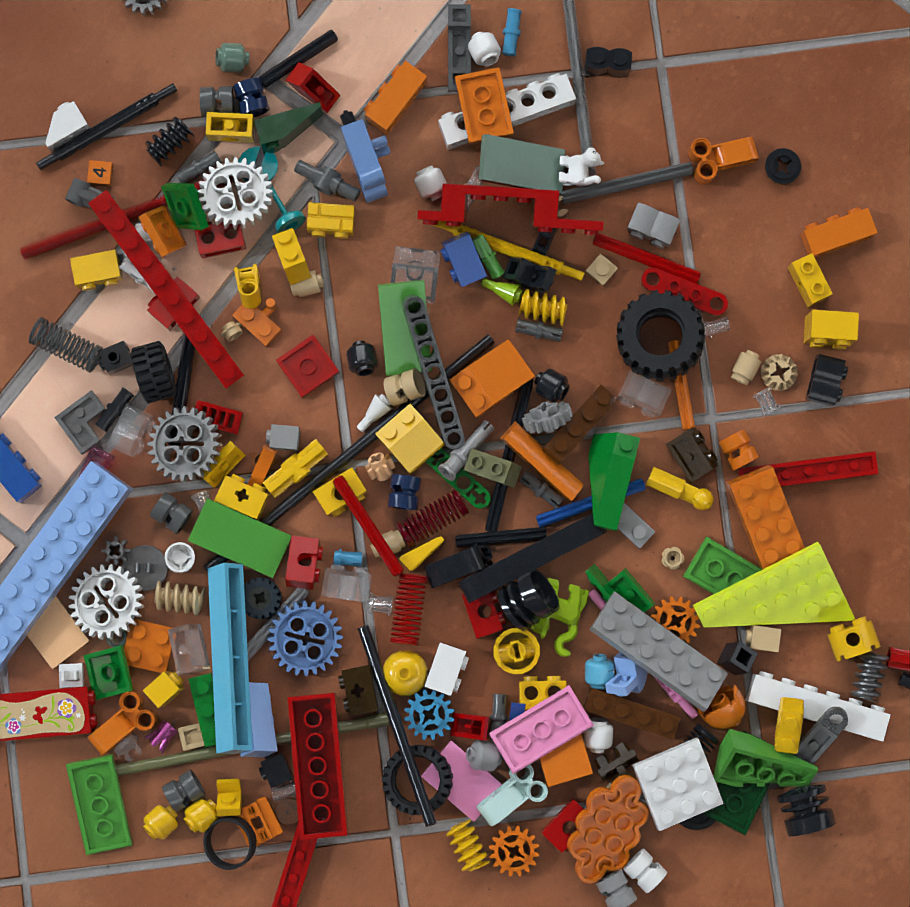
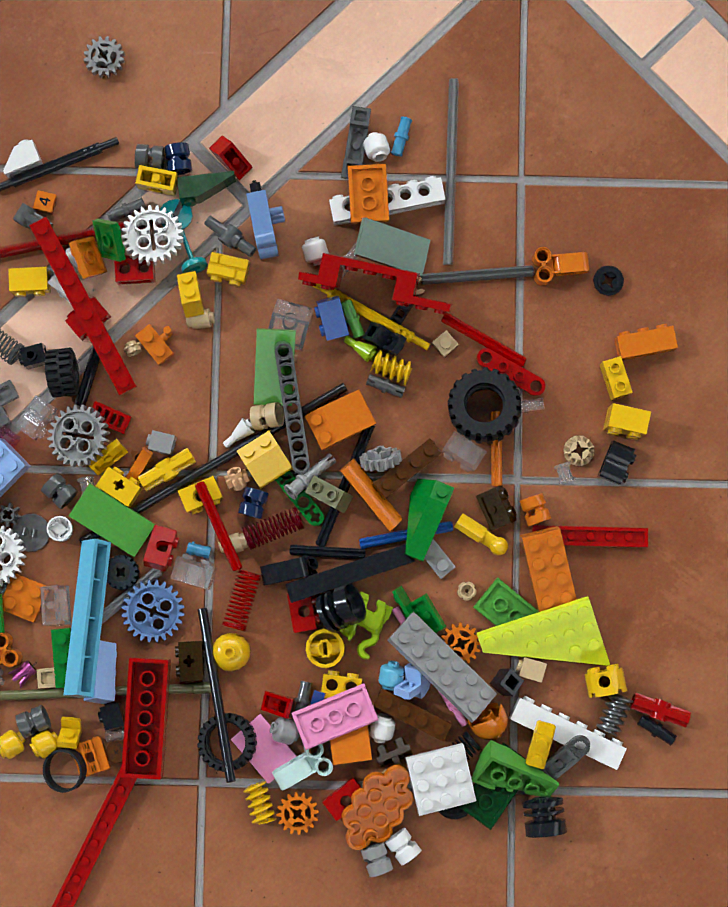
camera: 10 degrees right, 0 degrees up
black pin [95,387,134,432] -> none
yellow brick [143,671,185,708] -> none
black piece [145,117,195,167] -> none
tan piece [154,581,205,616] -> none
sand green head [215,43,249,73] -> none
yellow piece [234,263,262,309] -> none
black axle [259,30,338,88] -> none
red tile [276,334,339,398] -> none
black head [346,341,378,376] -> none
orange brick [364,60,427,135] -> none
clear bush [368,593,394,616] -> none
yellow slope [399,536,445,572] -> none
dark azure gear [404,690,454,740] -> none
white brick [425,643,469,696] -> none
dark grey pin [519,470,564,509] -> none
black head [534,369,570,403] -> none
white animal [559,148,604,187] -> none
black brick [584,47,632,78] -> none
light grey brick [627,203,680,249] -> none
tan brick [731,350,762,386] -> none

